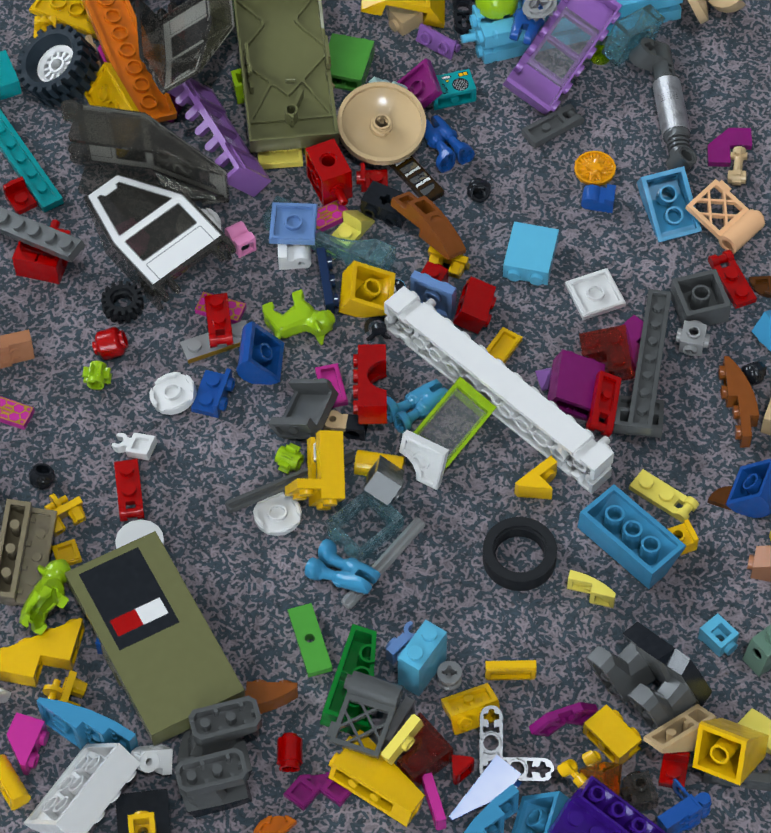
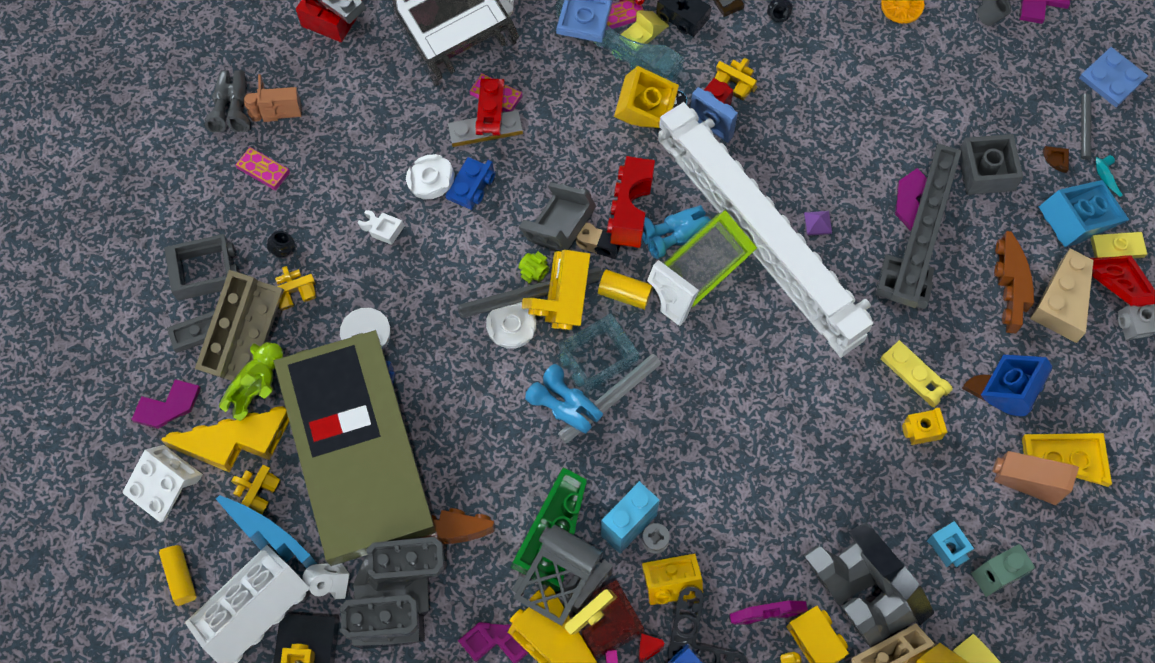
camera: 10 degrees right, 10 degrees up
dark pink slope [6,712,49,775] -> none
yellow tile [52,539,82,566] -> none
lime gear [82,361,112,390] -> none
red head [92,327,129,360] -> none
black tyre [101,281,144,324] -> none
red plate [114,459,145,522] -> none
bright pink leg [224,221,257,258] -> none
blue brick [236,321,284,385] -> none
lime animal [262,289,336,346] -> none
red brick [277,732,303,772] -> none
white leg [278,244,311,270] -> none
bright green tile [288,603,333,678] -> none
dark pink tile [315,363,348,408] -> none
dark blue tile [316,247,339,314] -> none
piece [363,455,405,505] -> none
black piece [364,316,391,341] -> none
medium blue plate [386,621,415,665] -> none
dark orange slope [391,192,466,260] -> none
red brick [453,276,497,334] -> none
black tyre [483,517,557,591] -> none
yellow tile [485,660,537,680] -> none
yellow tile [486,327,523,364] -> none
medium azure brick [503,222,559,286] -> none
yellow slope [514,456,557,499] -> none
magenta brick [547,349,605,421] -> none
white tile [565,268,626,320] -> none
light yellow slope [567,570,616,608] -> none
dark azure slope [577,484,686,589] -> none
clear red brick [579,325,636,381] -> none
blue leg [581,184,616,213] -> none
red plate [586,370,622,437] -> none
dark azure slope [637,166,702,243] -> none
light grey brick [675,320,711,356] -> none
light nougat piece [685,179,765,254] -> none
red plate [708,249,757,309] -> none
tan bar [728,146,748,186] -> none
black piece [741,360,767,385] -> none

